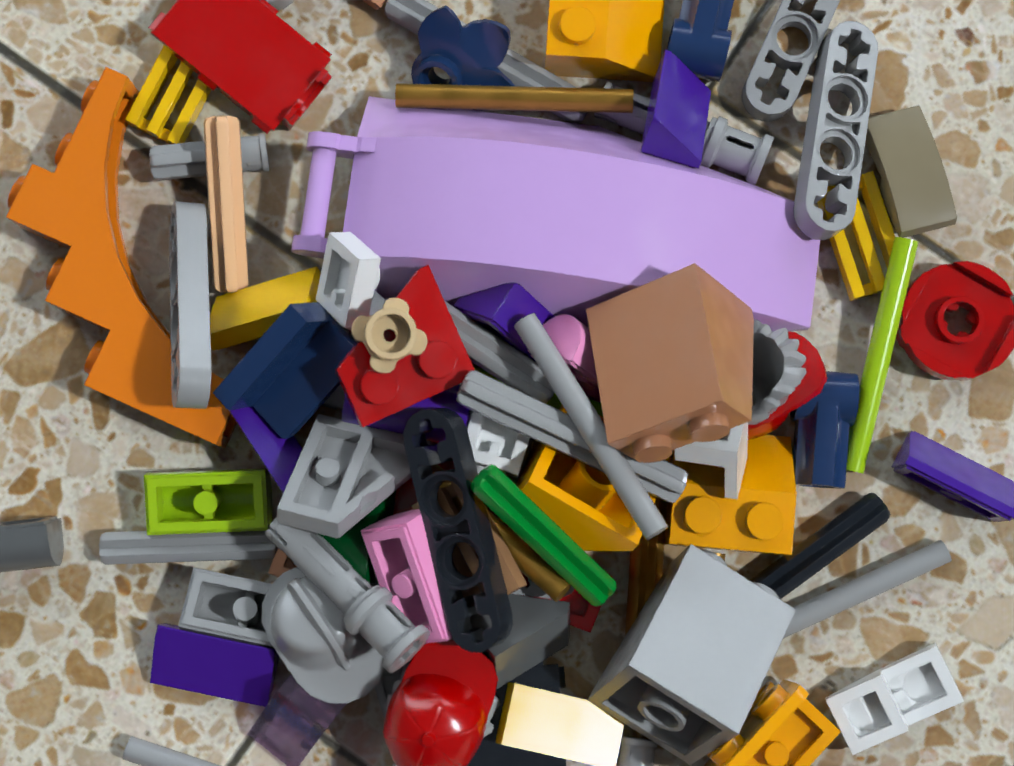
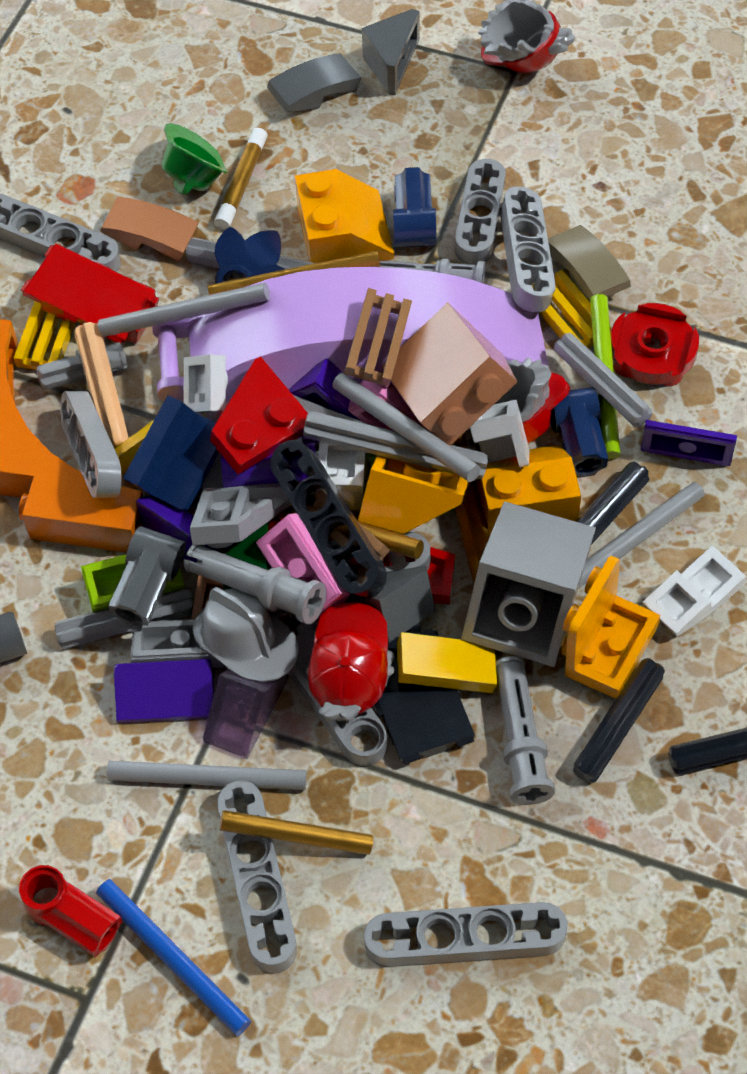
camera: 10 degrees left, 25 degrees down
tan plate [351,298,427,374] -> none
green axle [470,465,617,606] -> none
dark purple slope [641,50,711,169] -> none
none -> light grey bar [98,283,270,337]
none -> dark grey piece [109,526,186,626]
none -> medium nougat tile [344,288,412,387]
none -> light grey axle [554,333,652,428]

